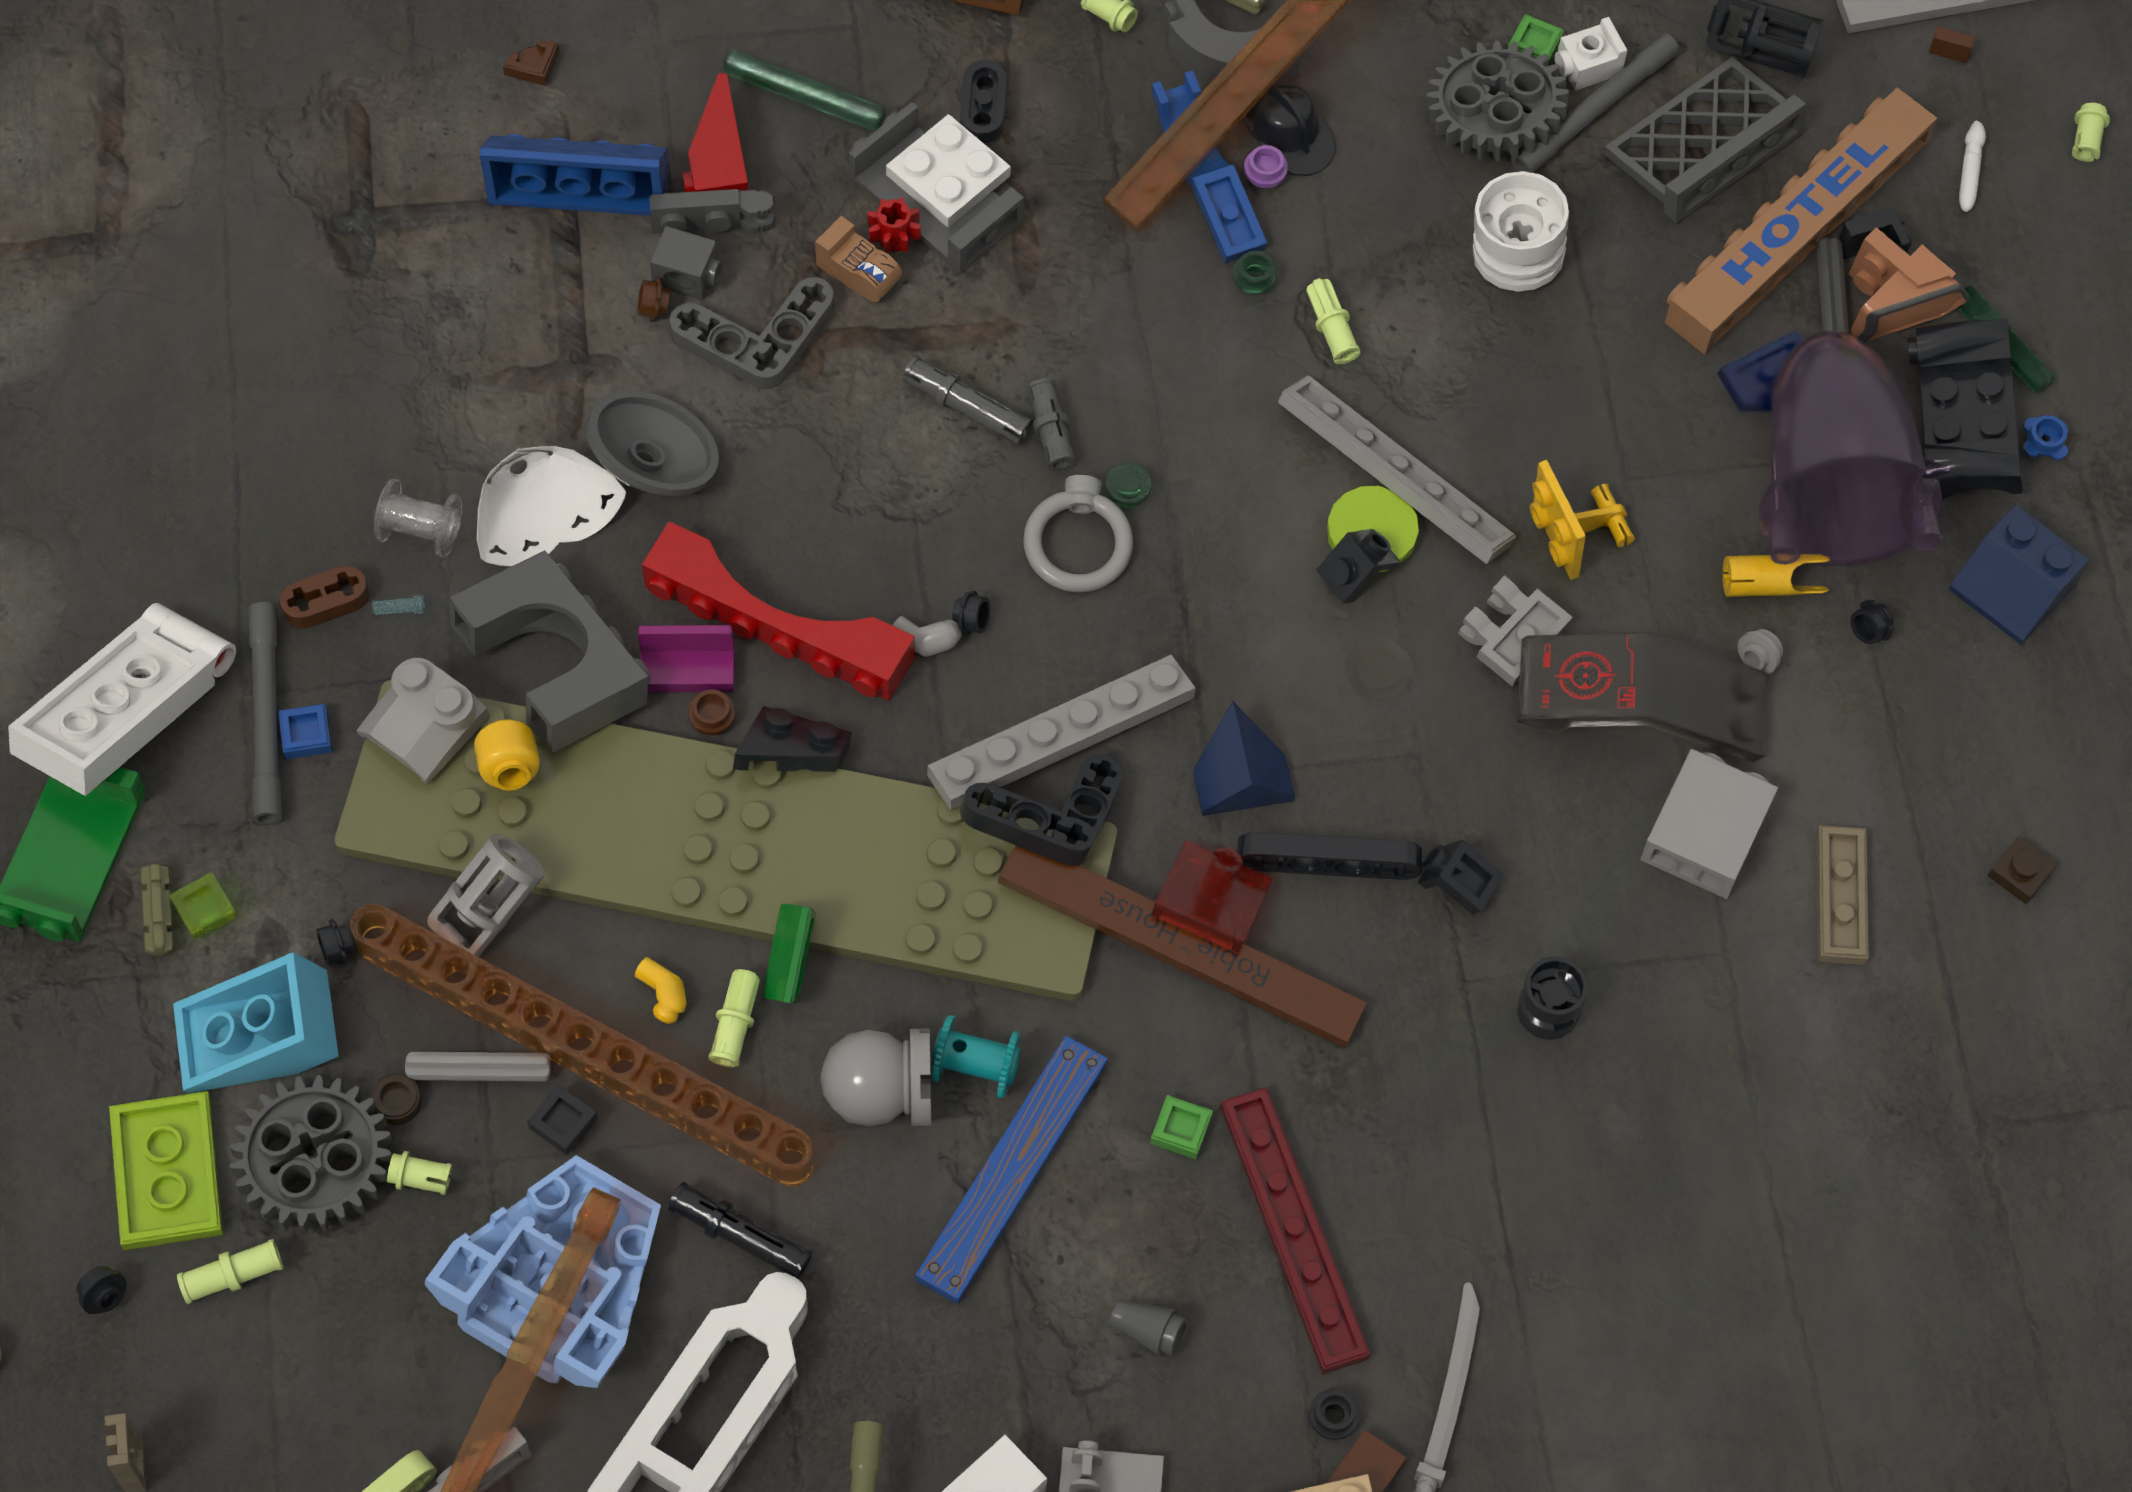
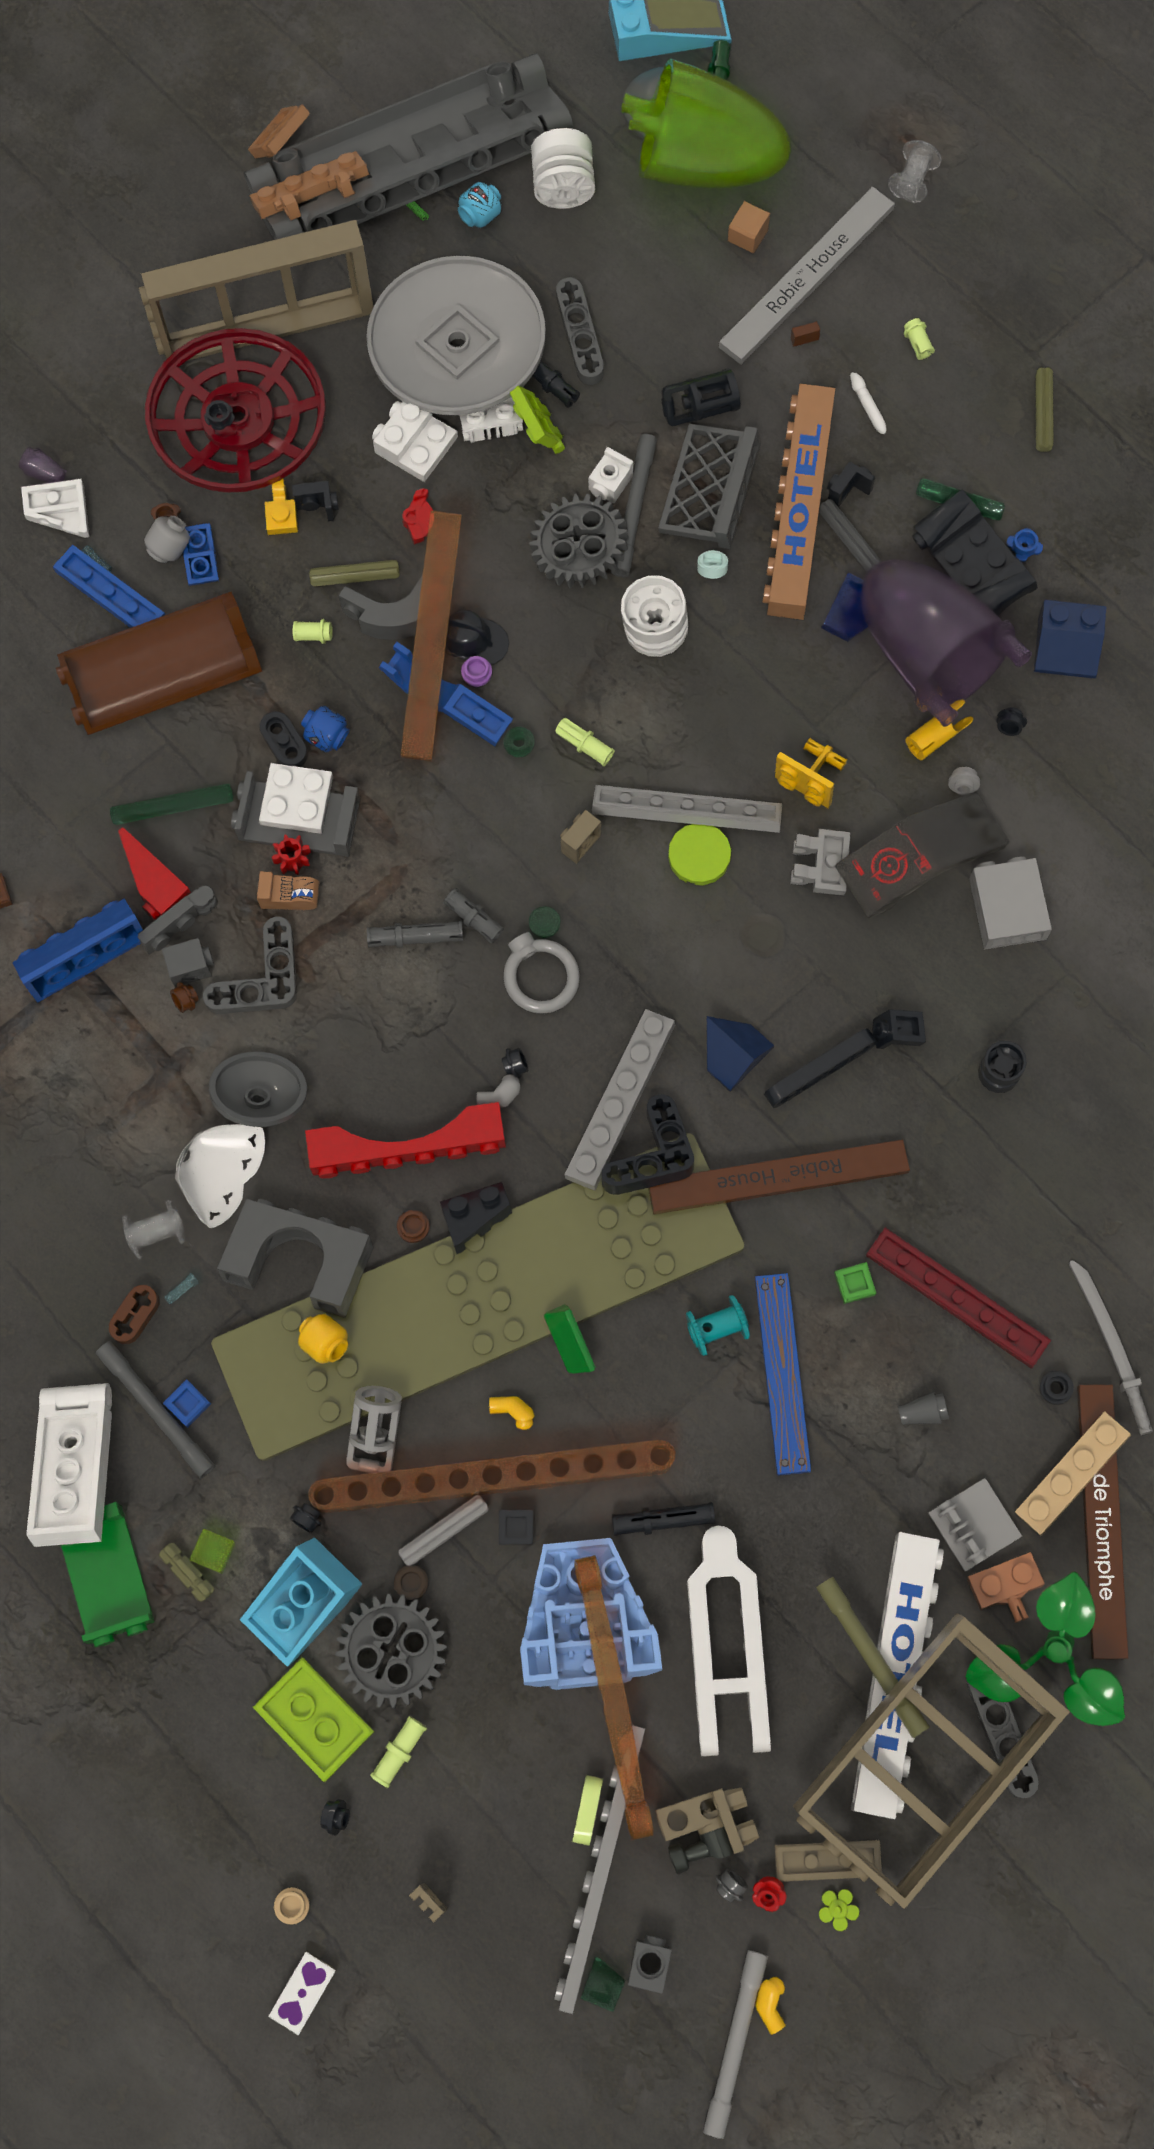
camera: 30 degrees left, 10 degrees up
light grey slope [356,658,490,785] -> none
yellowish green pin [387,1151,453,1195] -> none
magenta panel [638,625,735,693] -> none
yellowish green axle [708,969,760,1067] -> none
light grey tile [820,1028,931,1127] -> none
clear red tile [1151,840,1273,953] -> none
black bracket [1316,529,1400,604] -> none
bright green tile [1507,14,1564,65] -> none
dark tan tile [1816,825,1869,965] -> none
nougat piece [1849,227,1969,341] -> none
none -> blue head [301,706,349,752]
none -> dark tan piece [560,810,601,864]
none -> light aqua tile [697,550,728,579]

